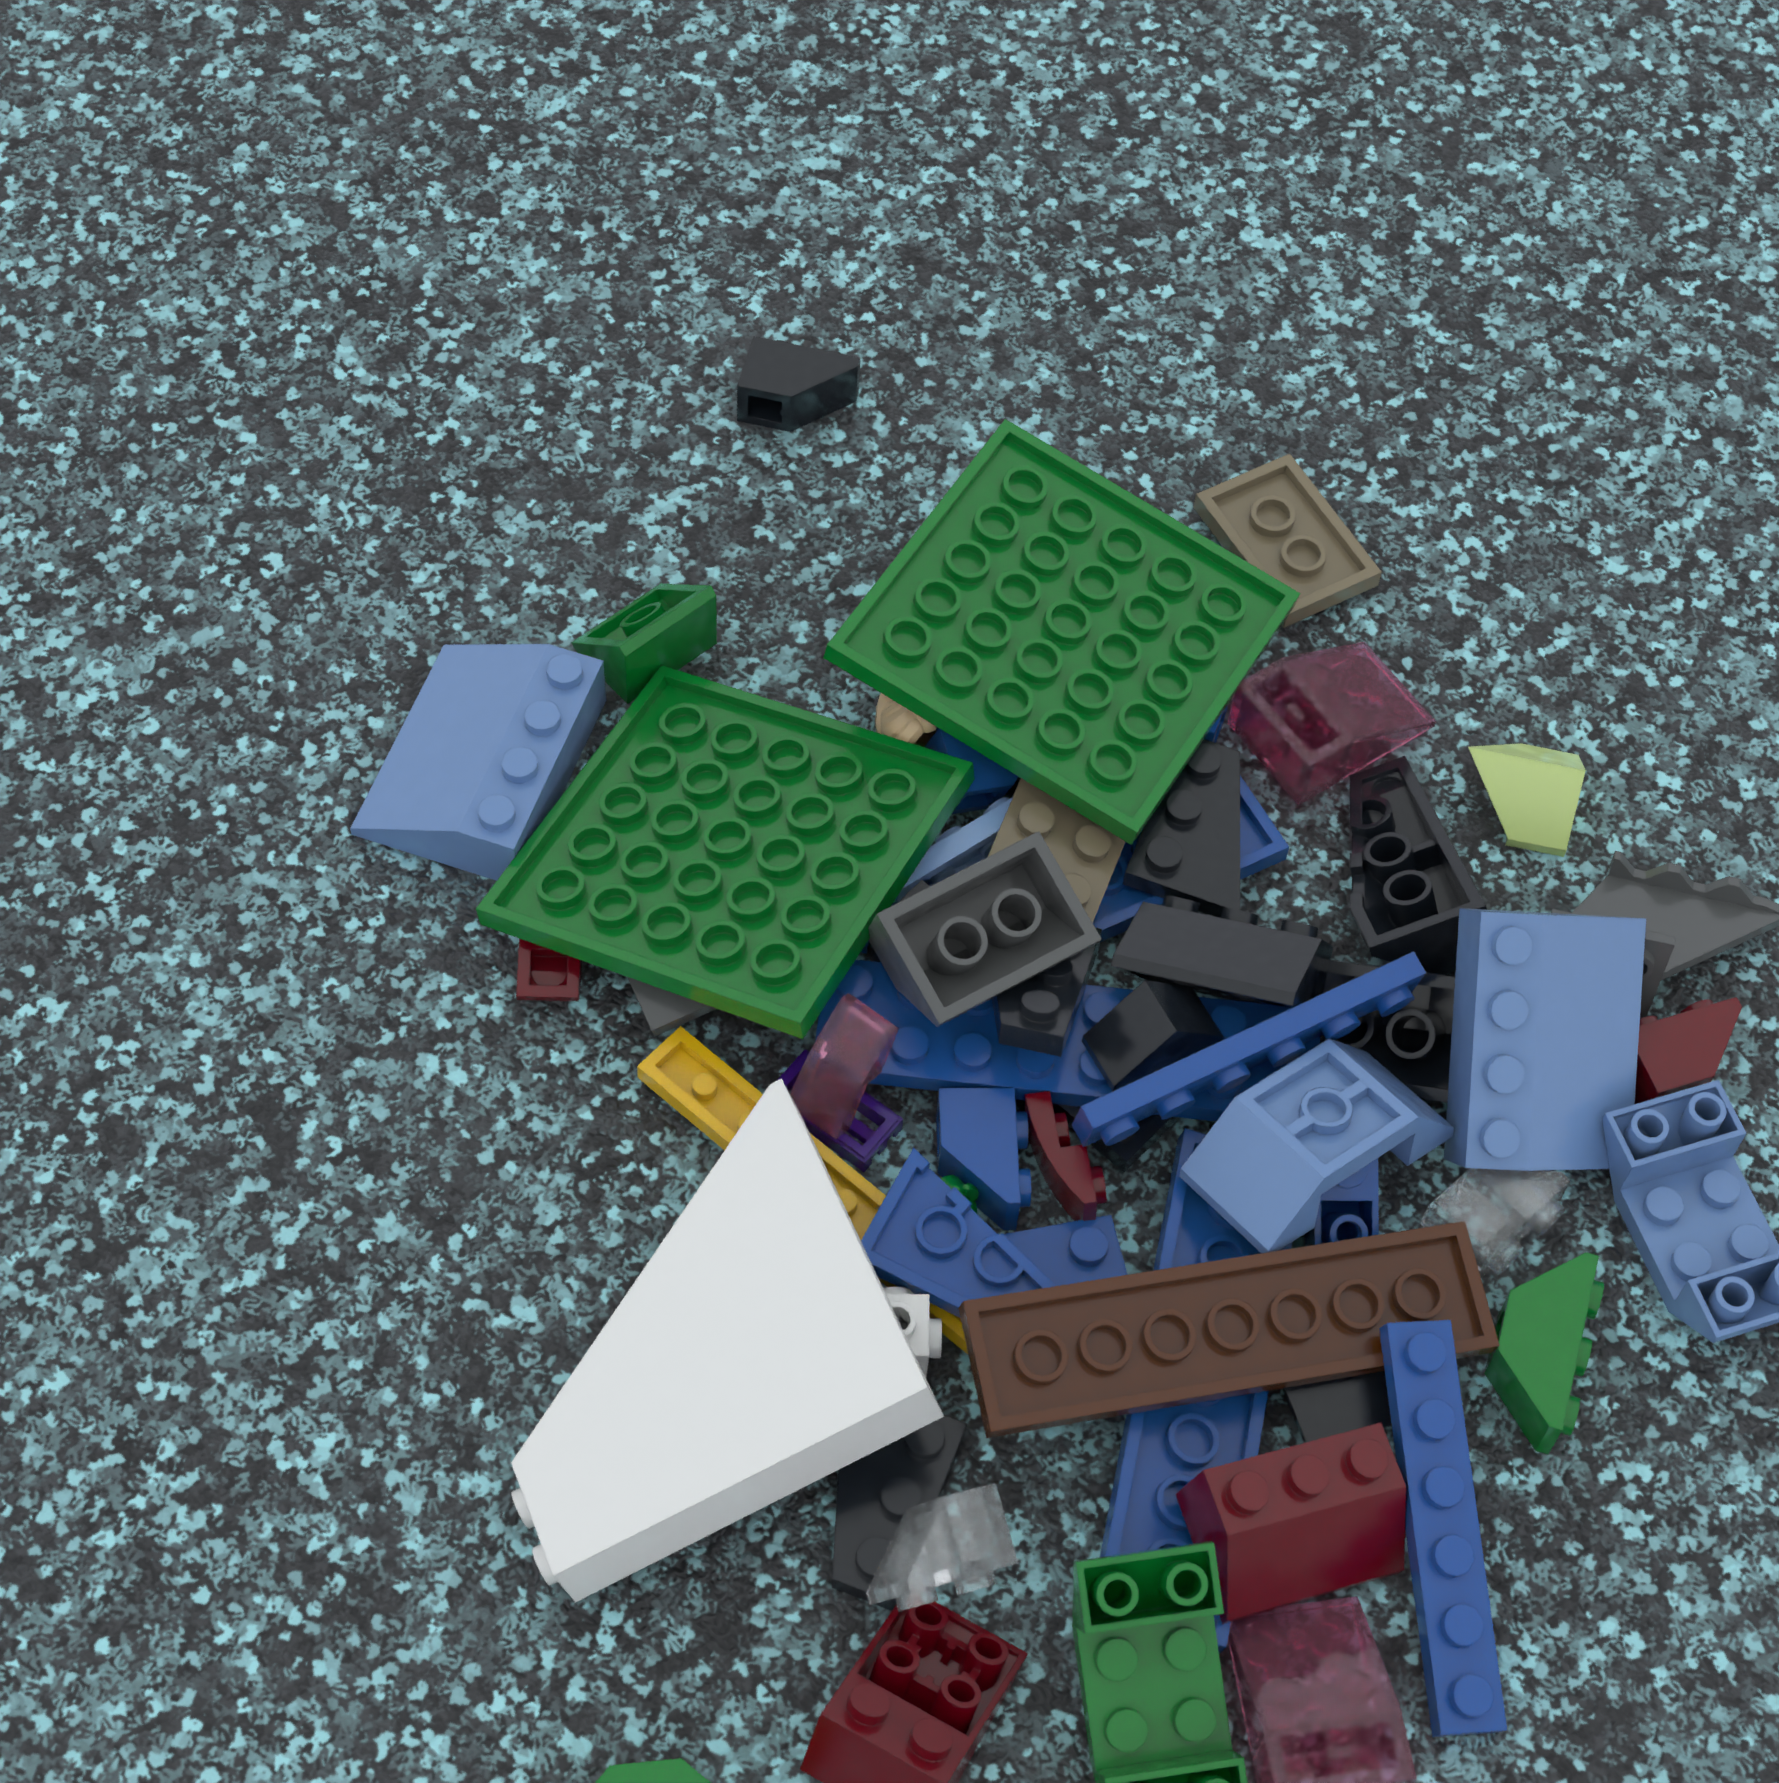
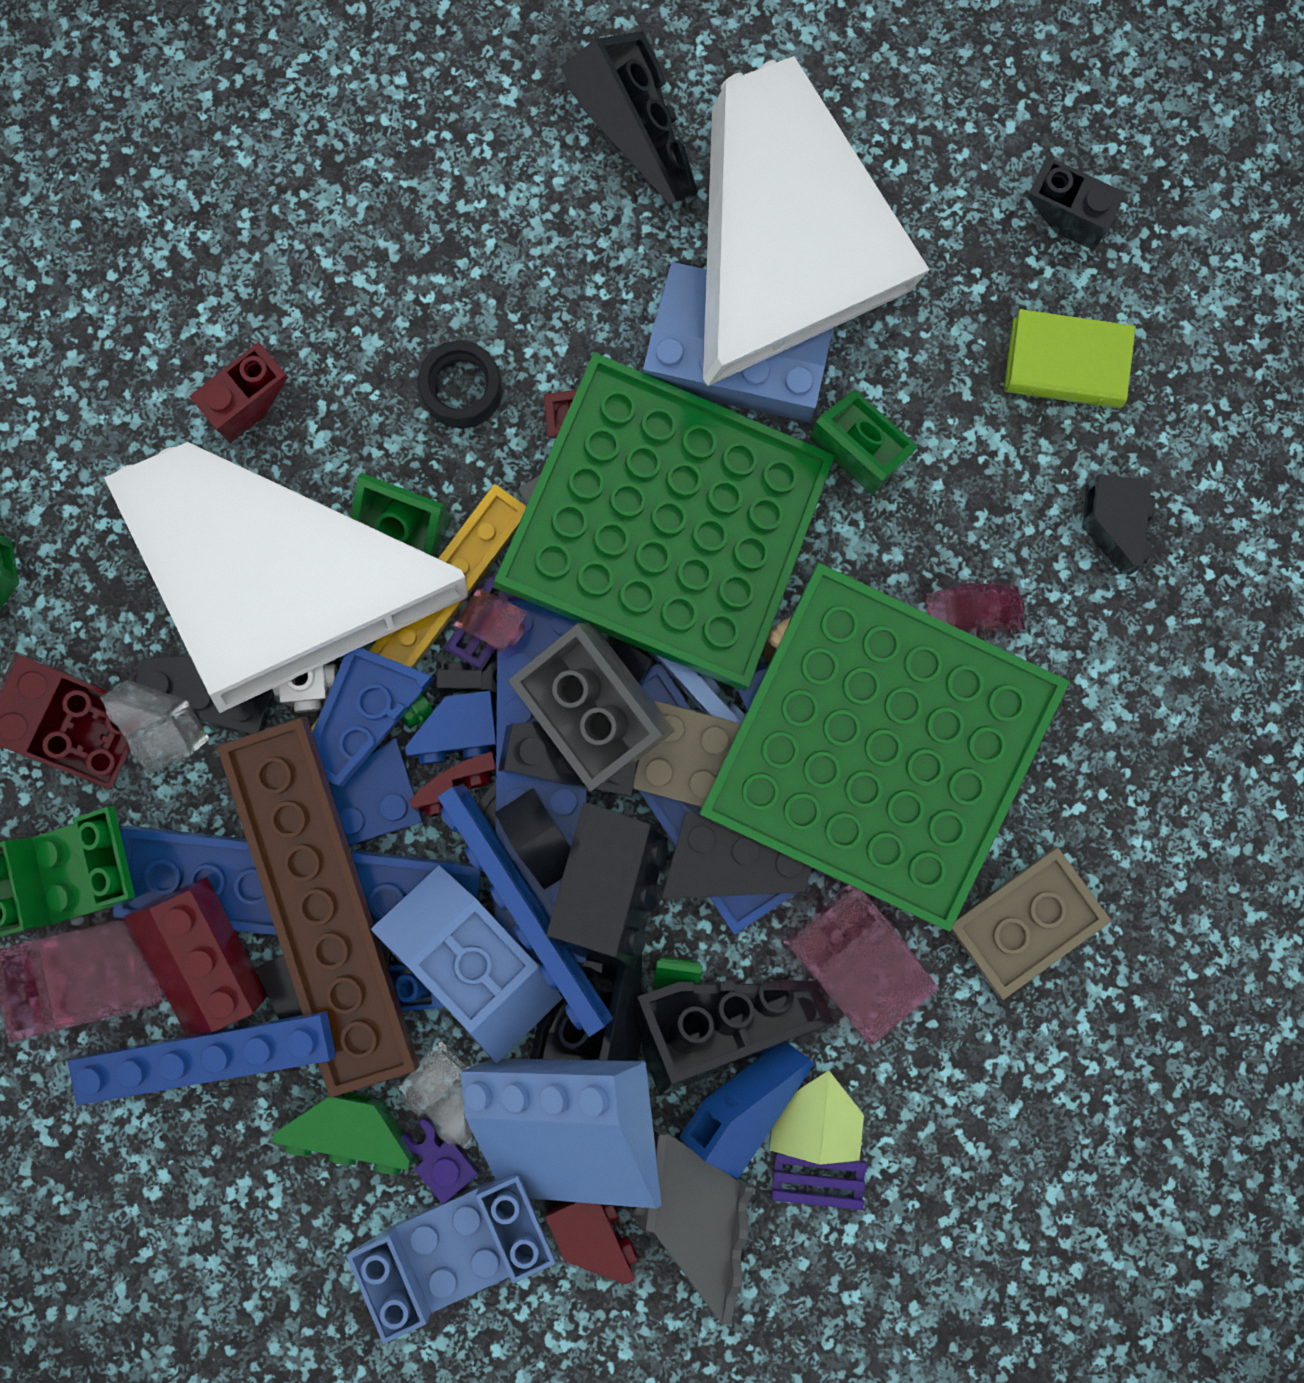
camera: 85 degrees right, 25 degrees up
none -> dark red slope [189,342,288,443]
none -> green slope [350,473,452,558]
none -> dark purple plate [402,1116,480,1204]
none -> black tyre [417,340,503,429]
none -> black plate [432,661,497,695]
none -> black wedge [560,31,698,204]
none -> green slope [653,956,703,990]
none -> blue slope [679,1043,815,1179]
none -> white slope [703,56,929,386]
none -> dark purple tile [771,1152,867,1210]
none -> clear pink slope [925,583,1025,636]
none -> lime piece [1004,309,1136,409]
none -> black slope [1027,156,1126,250]

